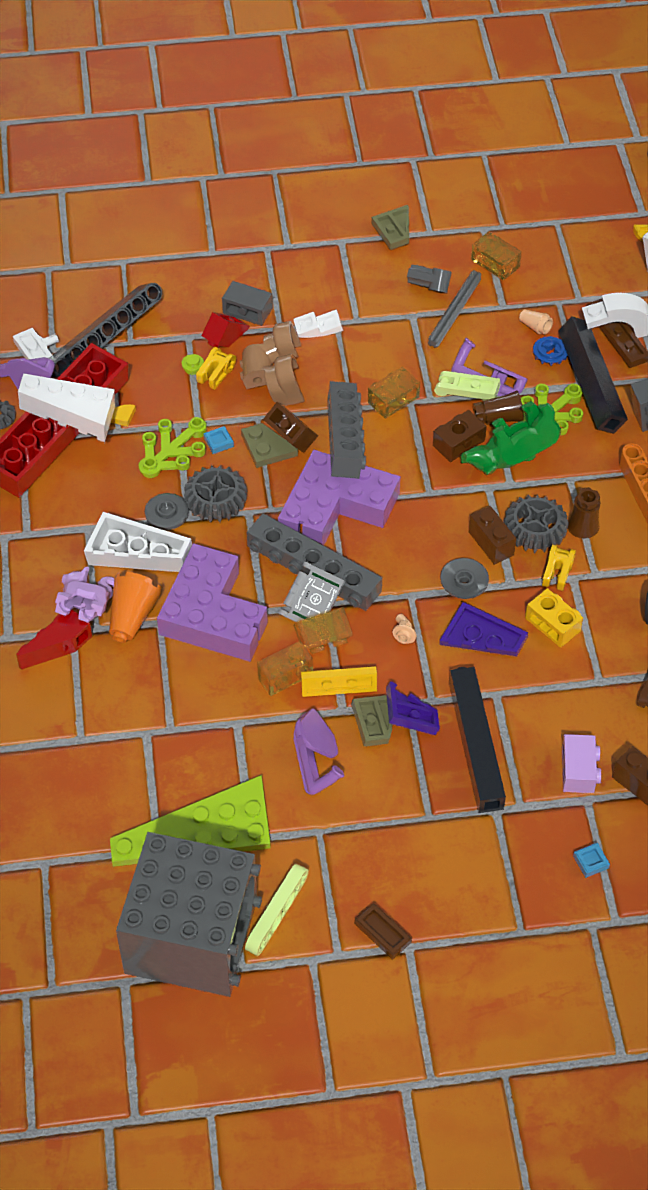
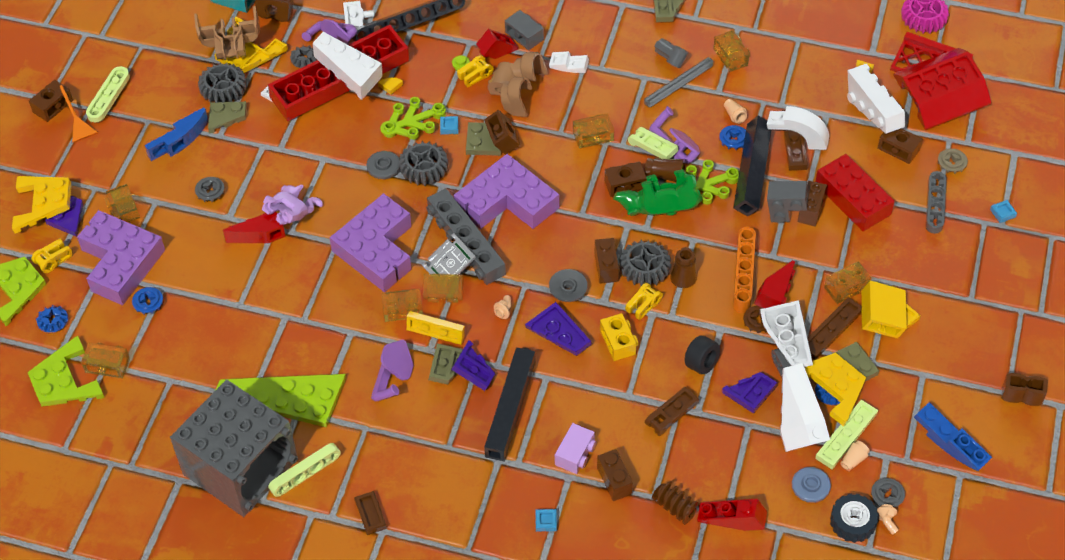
camera: 25 degrees right, 0 degrees up
white wedge [84,512,192,572] -> none
orange cone [109,572,162,643] -> none
dark grey brick [327,381,366,479] -> none

